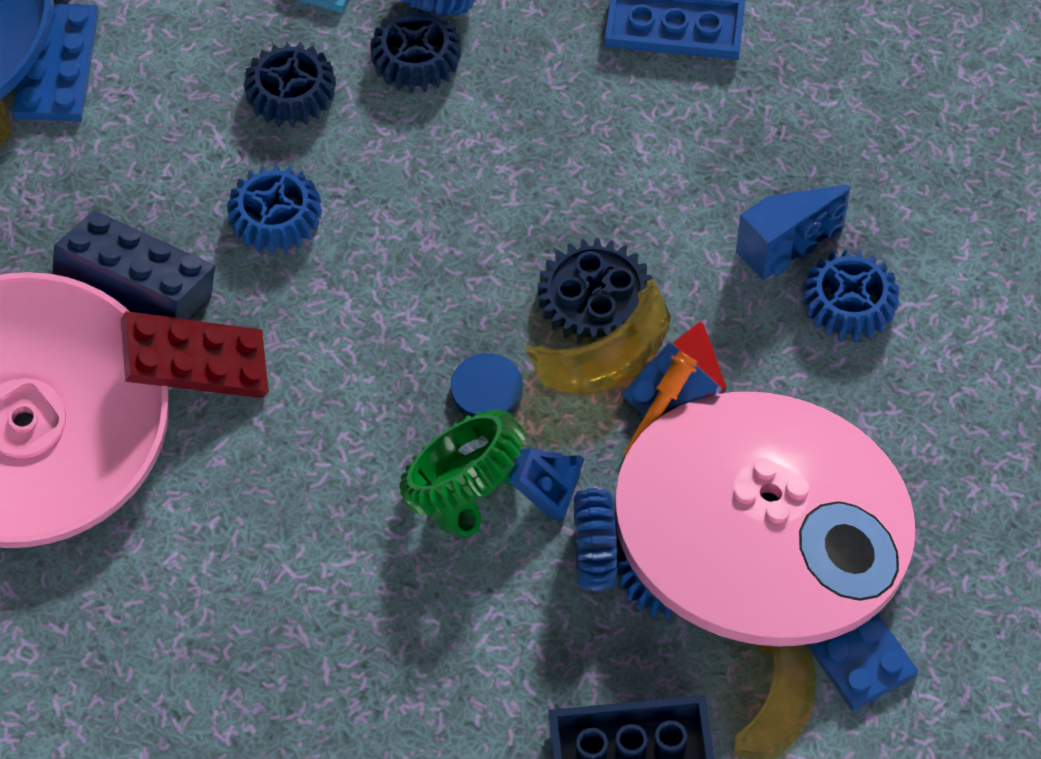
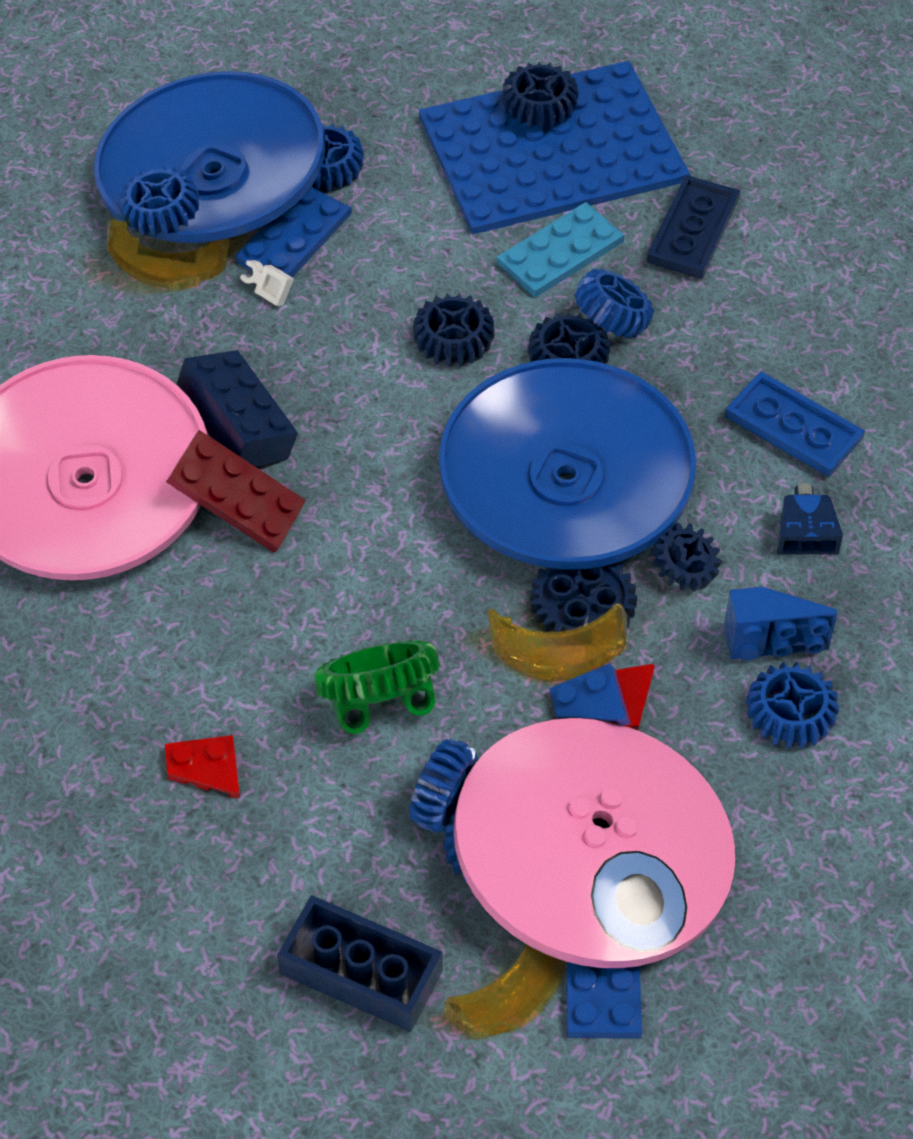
camera: 30 degrees right, 5 degrees down
blue gear [227,164,322,255] -> none
blue tile [451,353,523,417] -> none
blue wing [508,448,584,520] -> none
orange pin [623,351,698,456] -> none
none -> red wing [165,735,240,799]
none -> white plate [240,260,294,306]
none -> blue dish [439,358,696,569]
none -> dark blue gear [650,523,722,592]
none -> dark blue torso [777,483,843,555]

